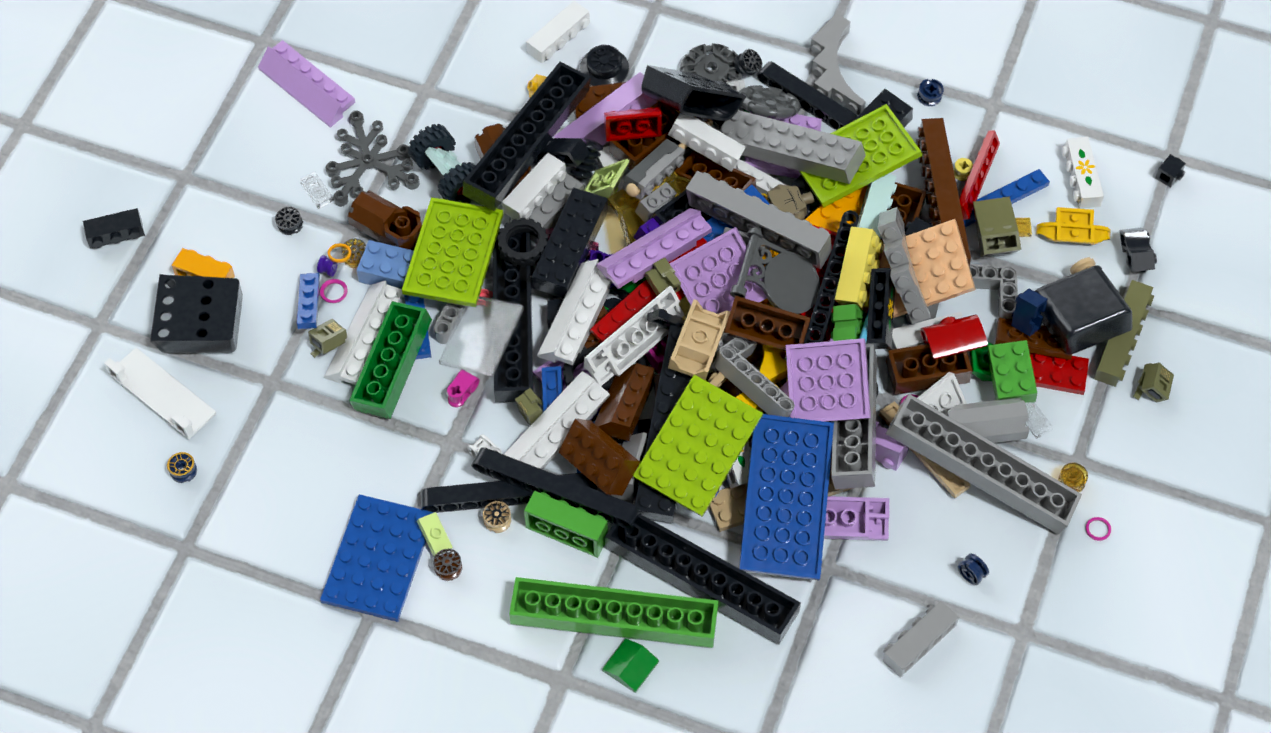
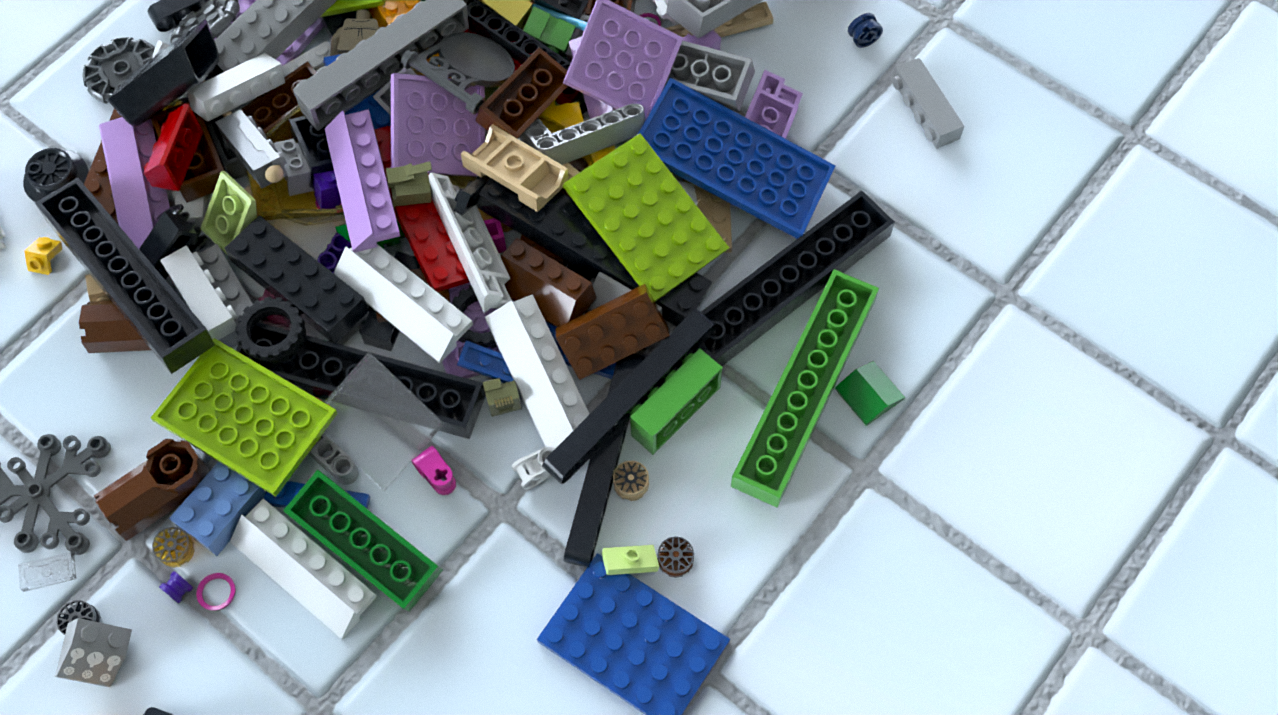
camera: 70 degrees left, 5 degrees up
plate [297,273,320,329] -> none
olive piece [308,319,347,358] -> none
light orange piece [328,243,351,263] -> none
black plate [408,124,476,204] -> none
black wheel [734,49,762,77] -> none
none -> light grey slope [55,618,132,687]

